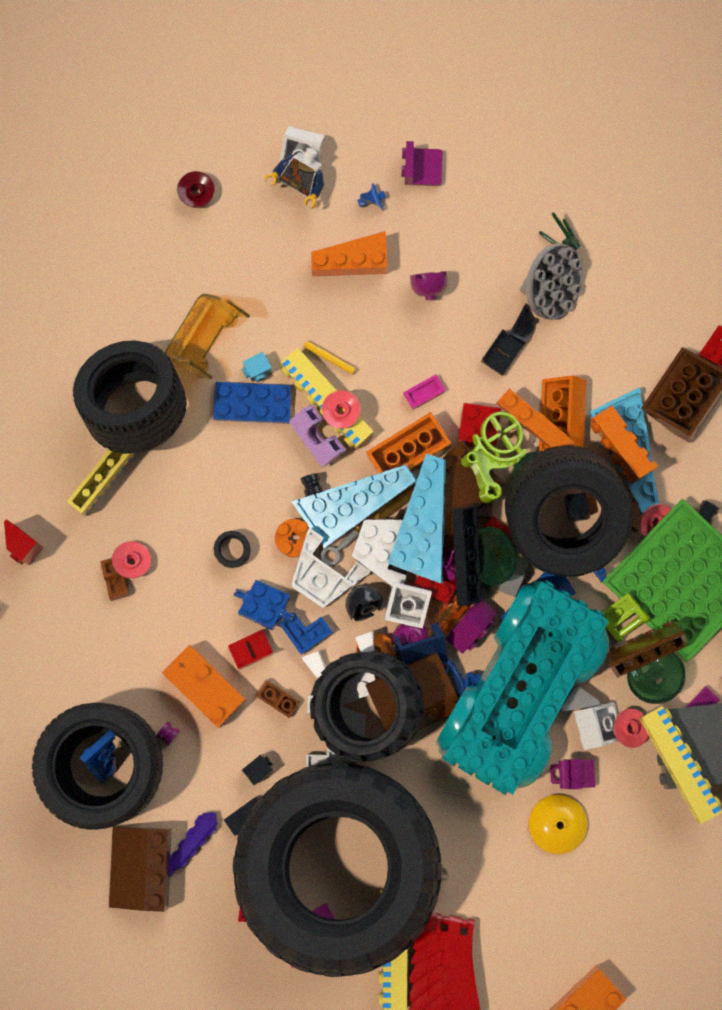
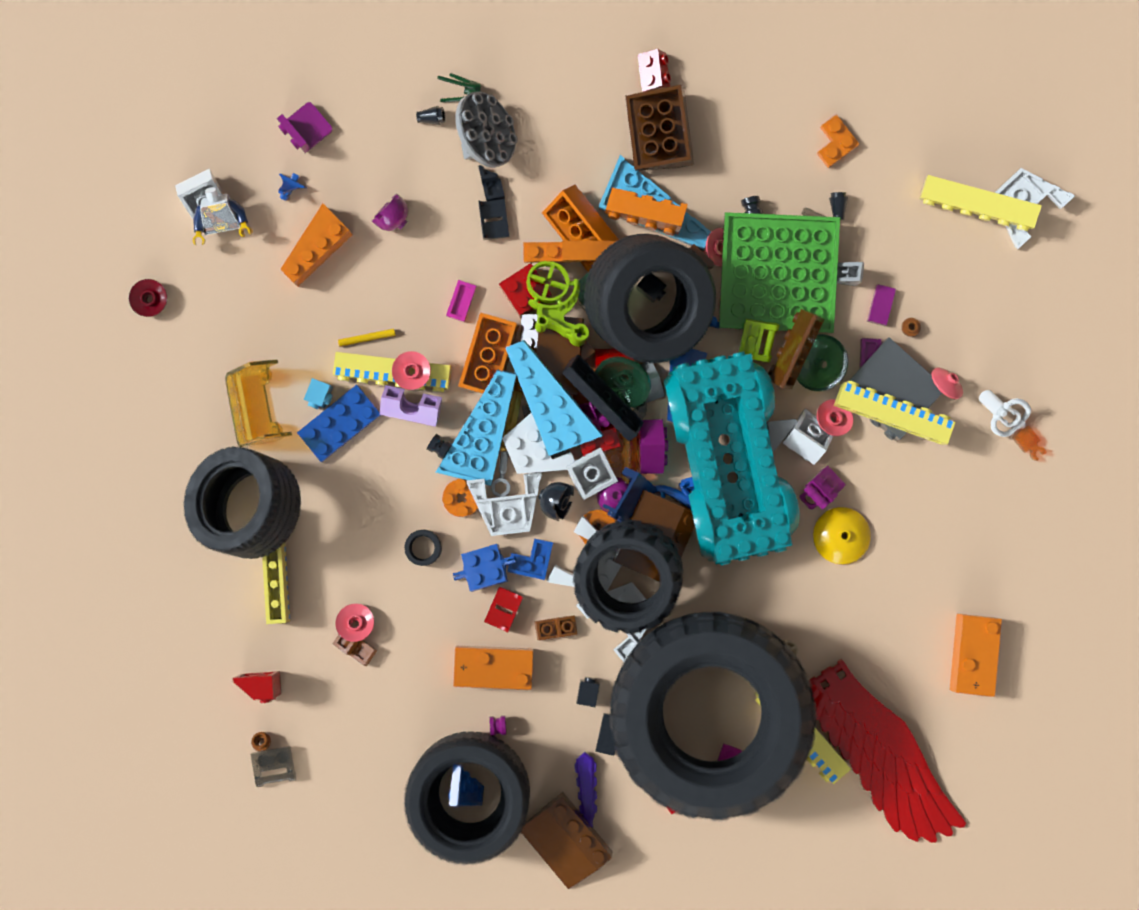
camera: 40 degrees left, 5 degrees up
none -> black cone [416,106,445,125]

